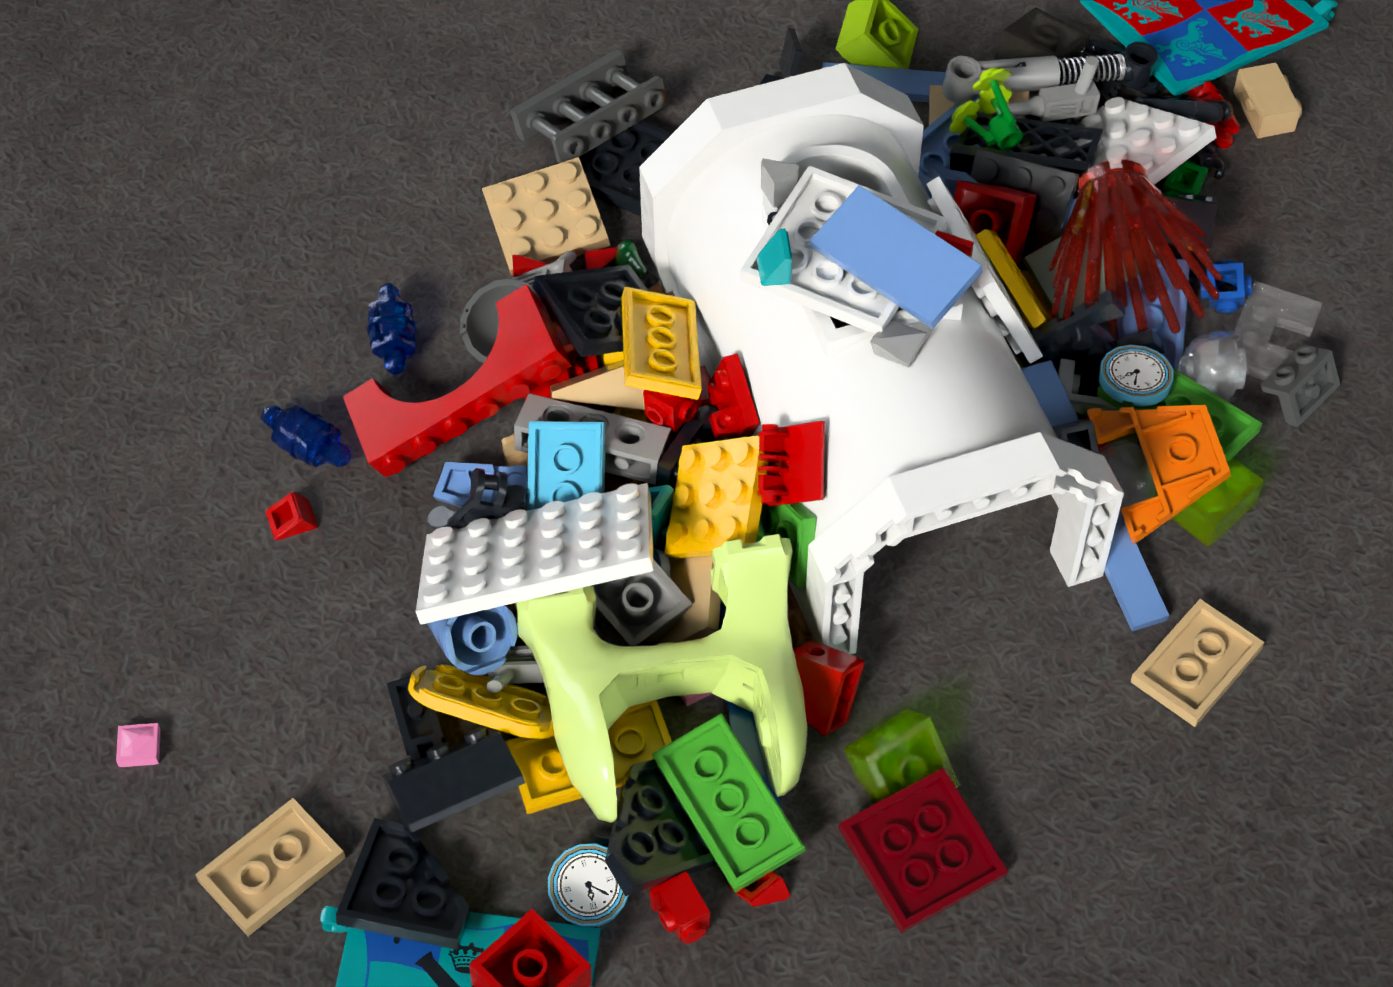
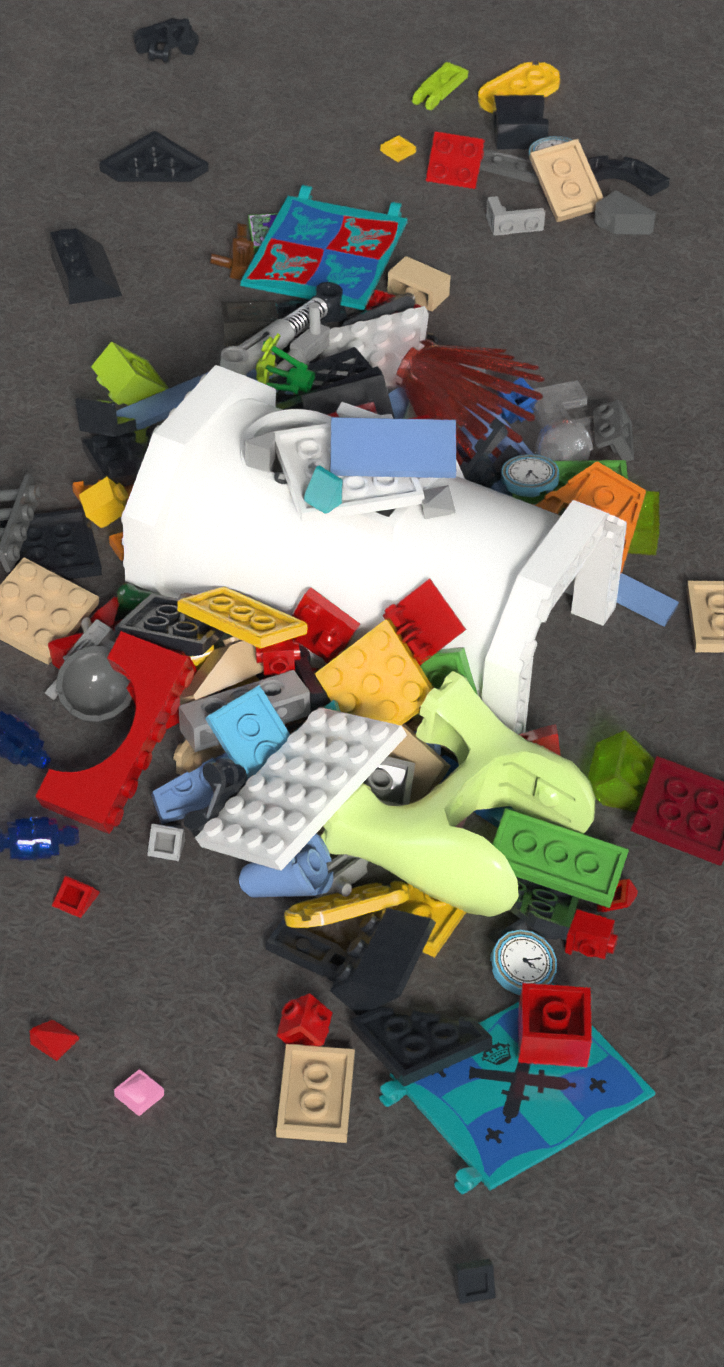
camera: 45 degrees left, 10 degrees down
none -> red slope [30,1020,79,1061]
none -> light grey slope [147,823,185,861]
none -> red brick [276,993,333,1047]

